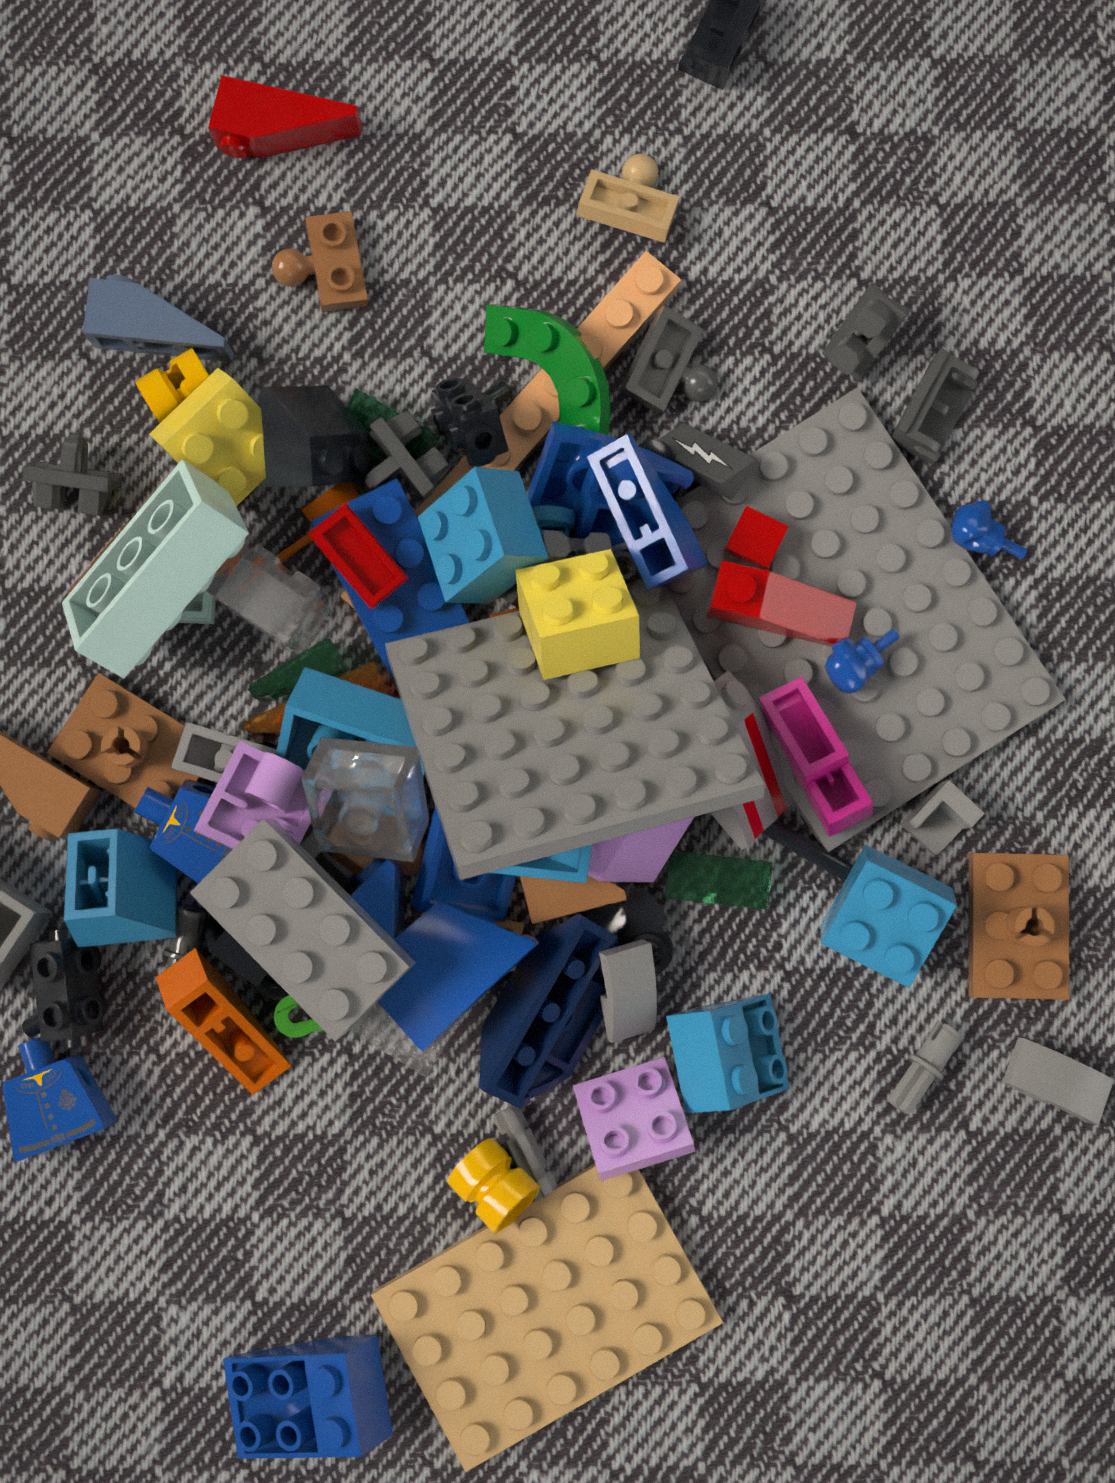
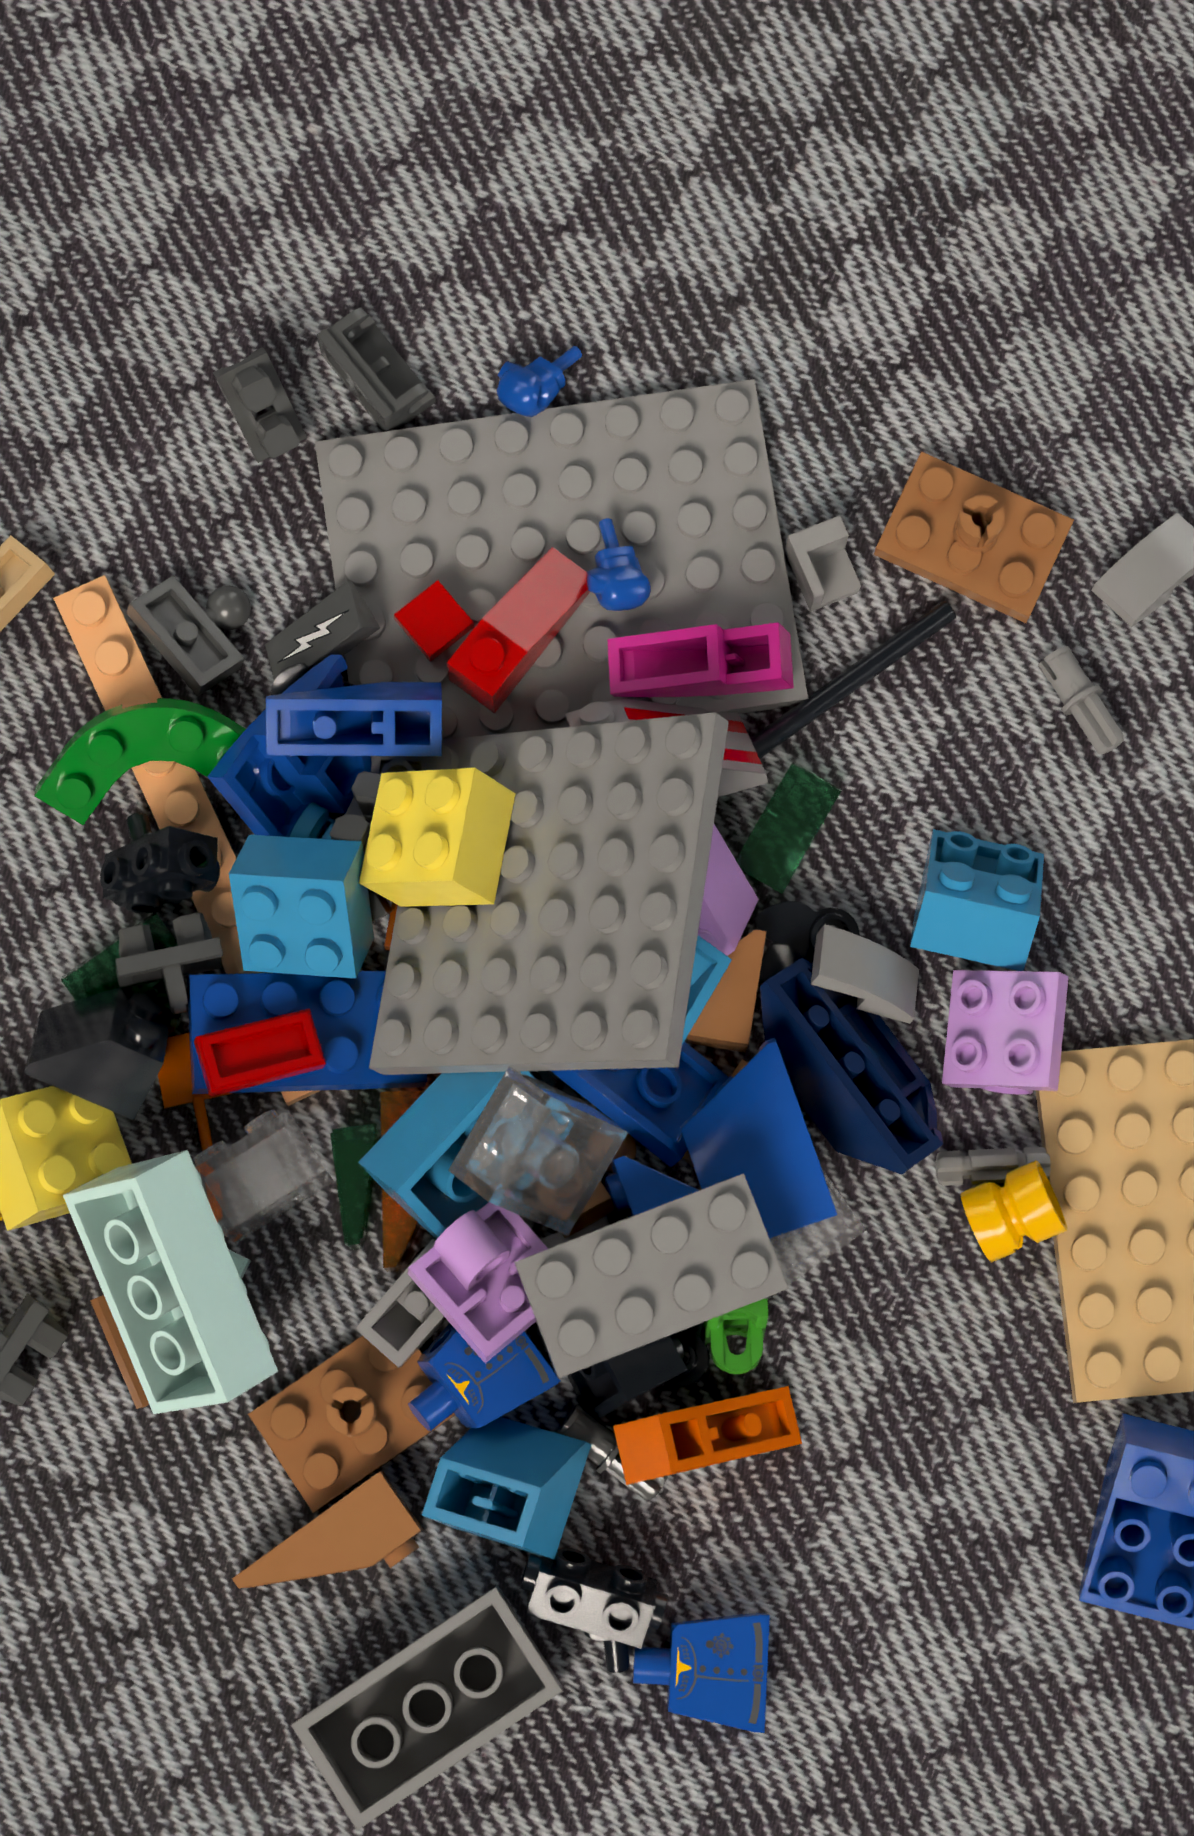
camera: 65 degrees left, 5 degrees down
dark azure brick [821,844,957,988] -> none

